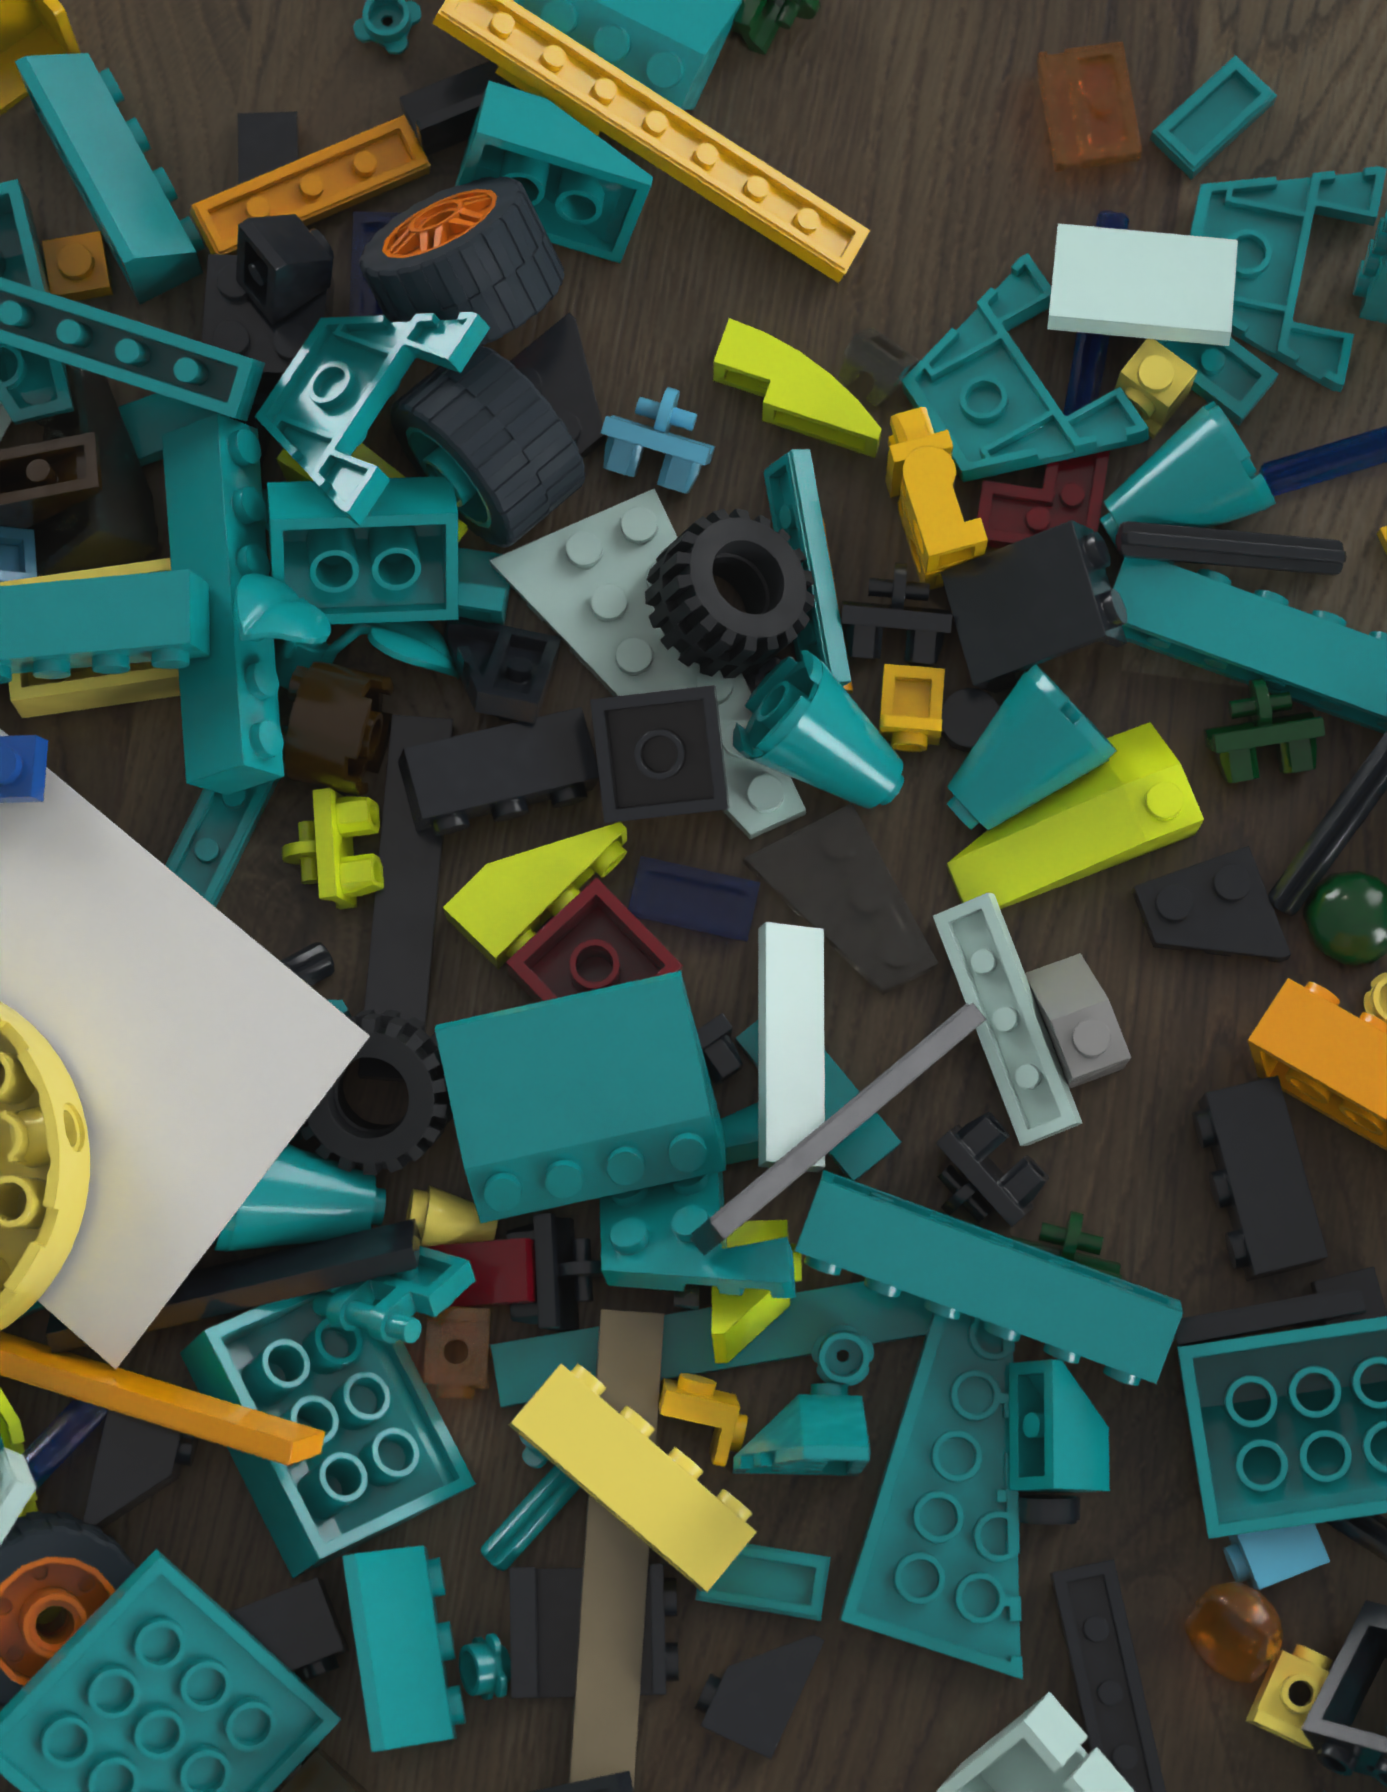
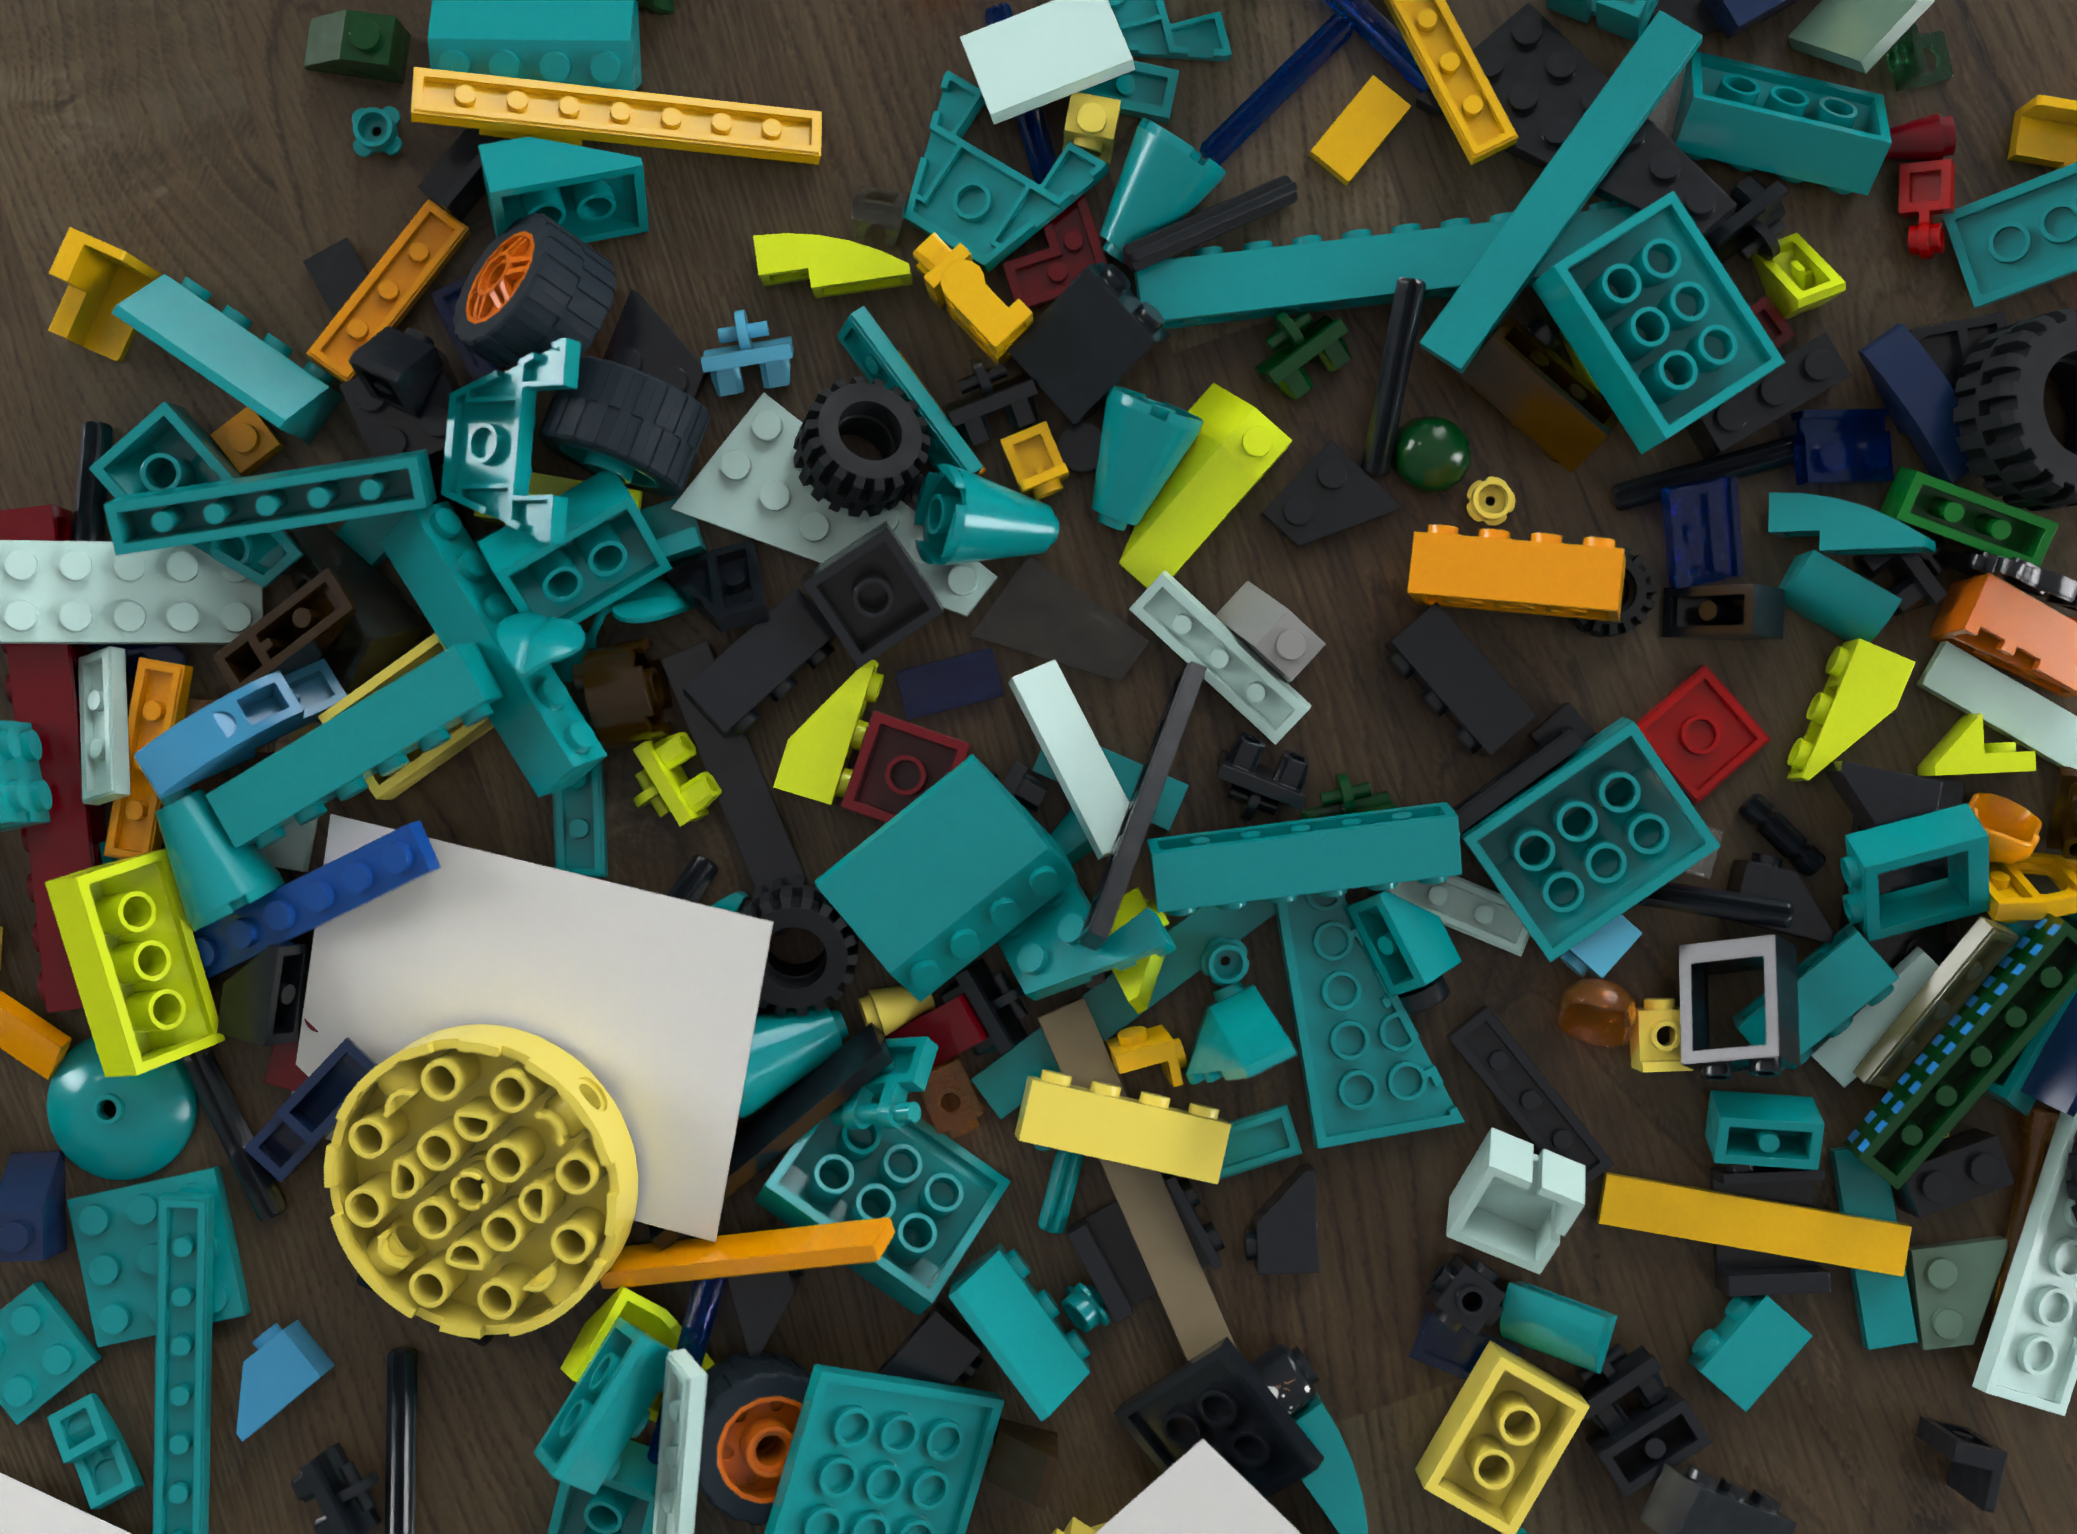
camera: 25 degrees left, 10 degrees up
none -> light aqua tile [1386,875,1530,956]

